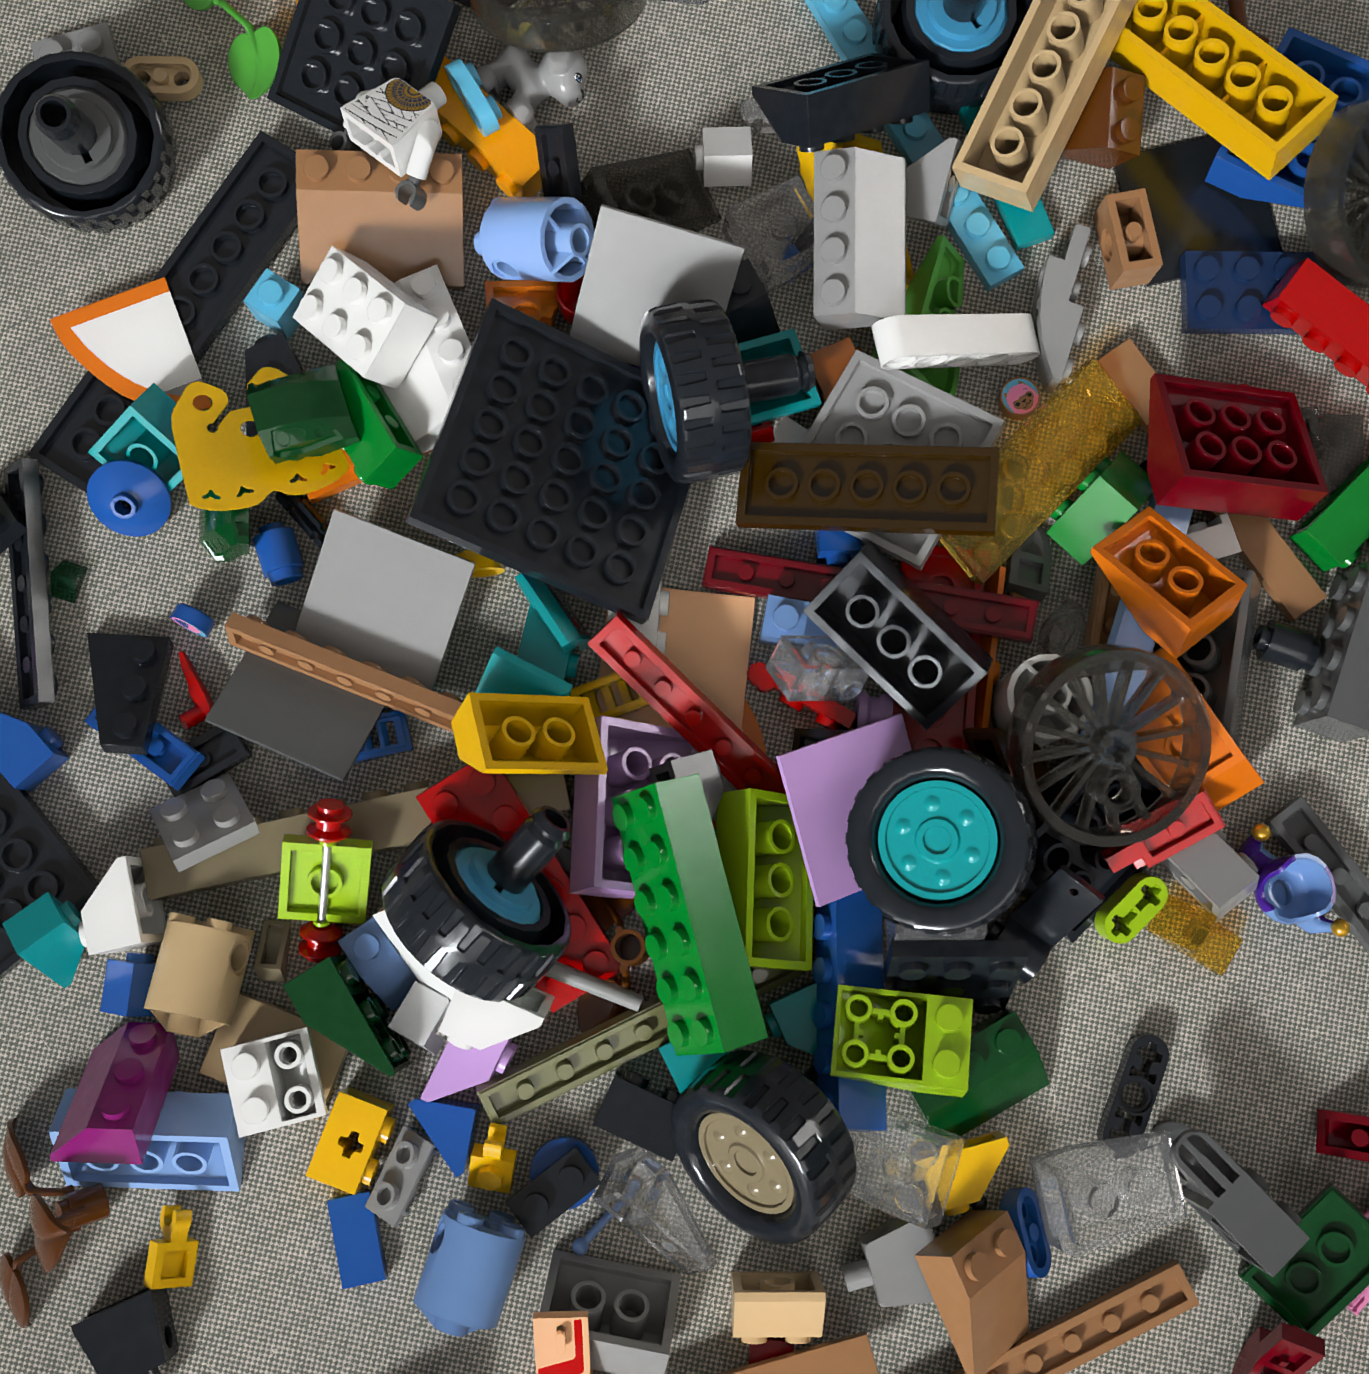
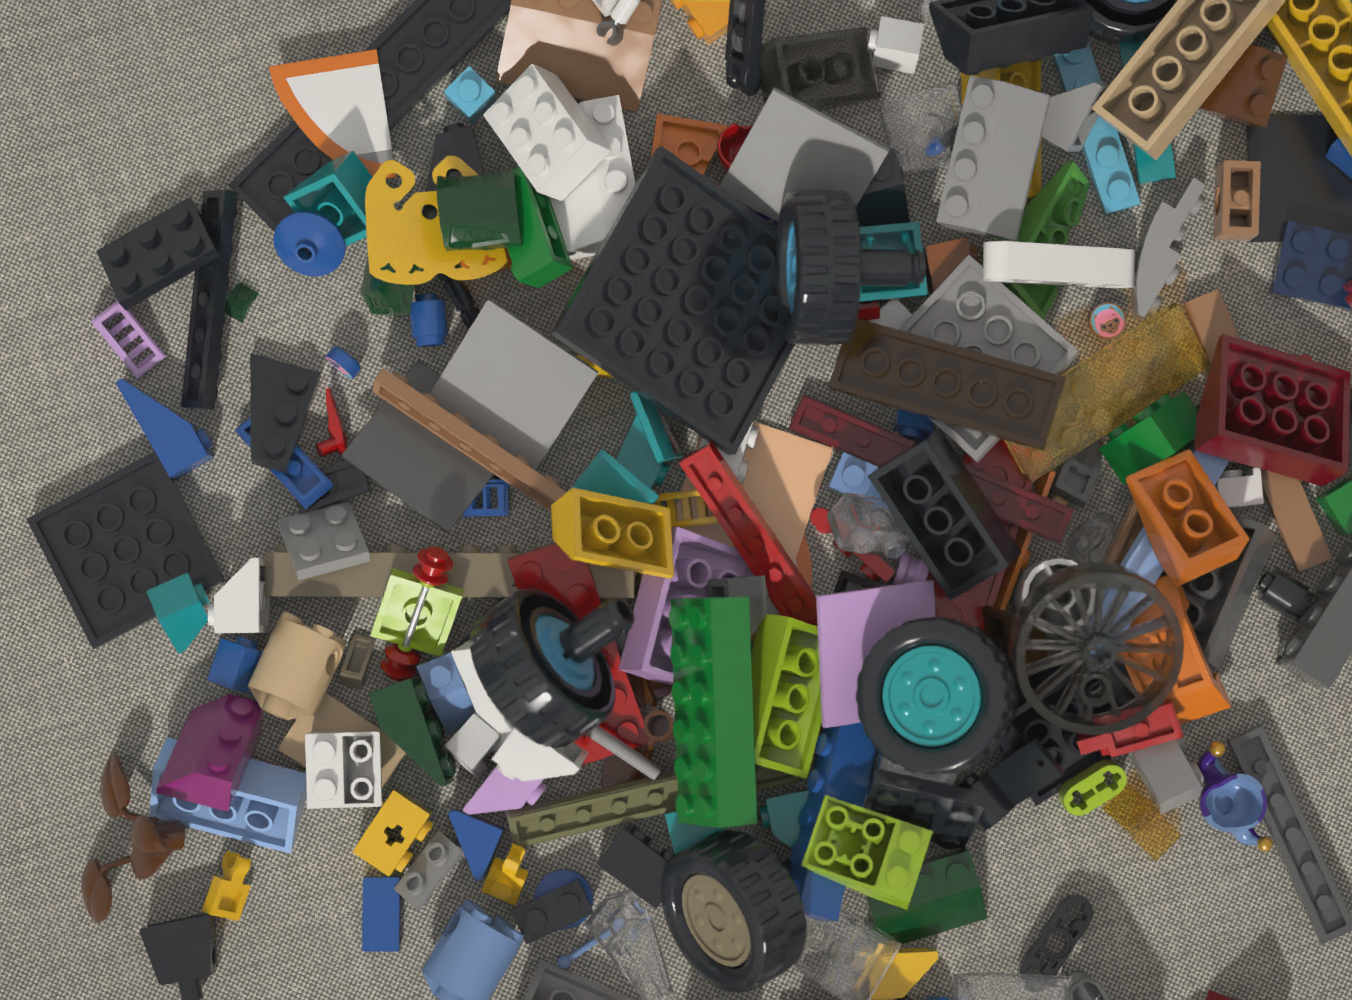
camera: 20 degrees right, 5 degrees up
light blue cylinder [474,197,594,282] -> none

